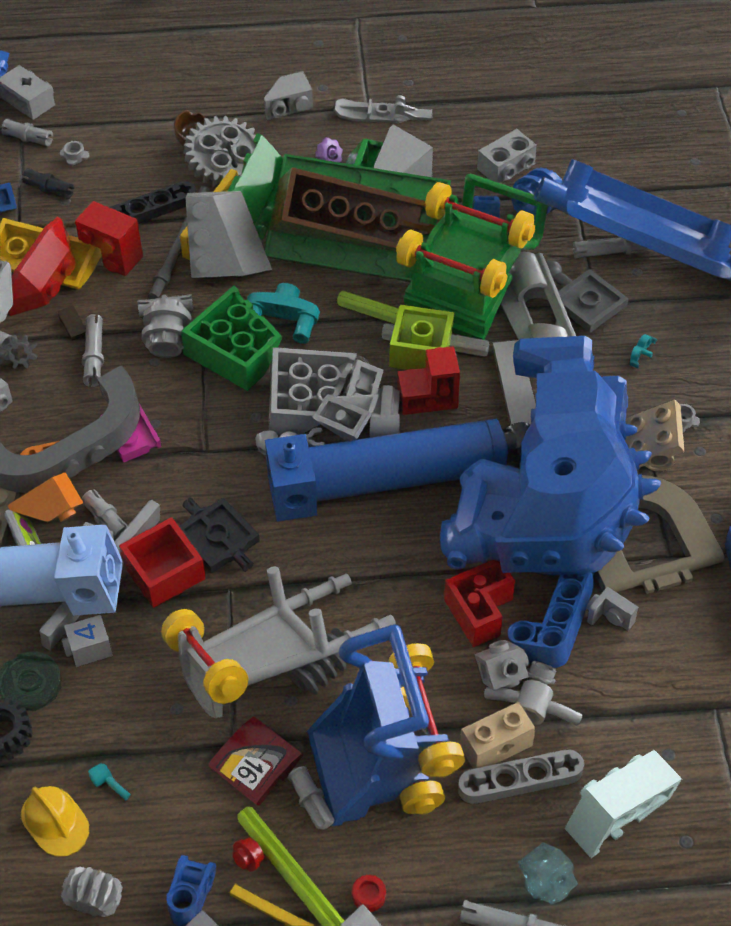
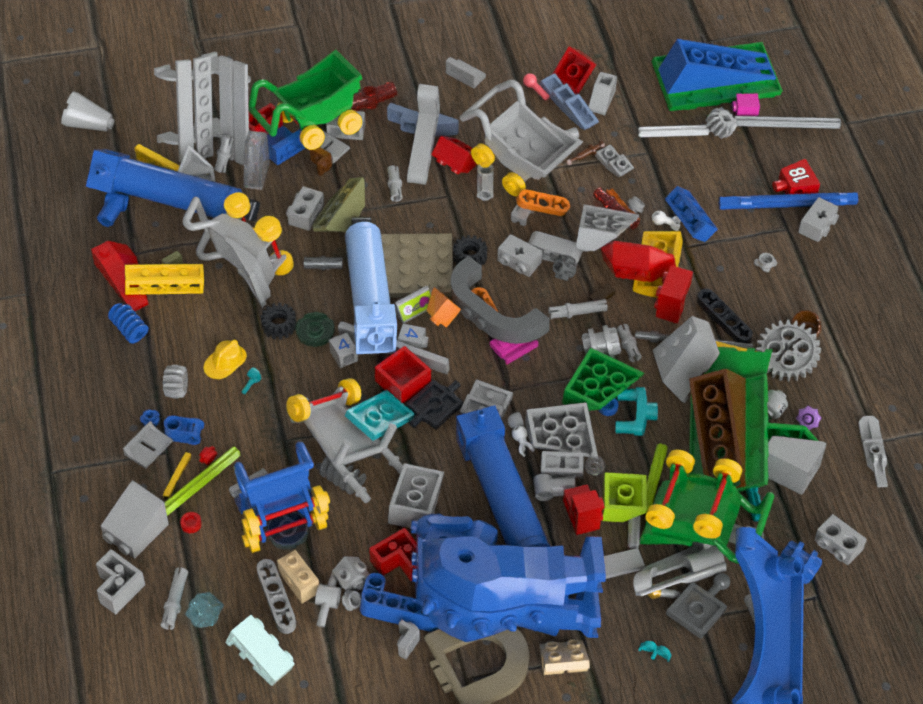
camera: 80 degrees right, 0 degrees up
light grey pin [1,119,53,146] -> none
black pin [22,168,74,199] -> none
light grey pin [81,489,128,540] -> none
slope [208,716,303,806] -> none
light grey slope [264,71,313,120] -> none
light grey slope [313,394,379,441] -> none
blue slope [473,196,500,218] -> none
light grey plate [680,404,700,432] -> none
none -> teal plate [345,390,415,441]
none -> light grey slope [388,463,444,528]
none -> light grey slope [460,379,513,419]

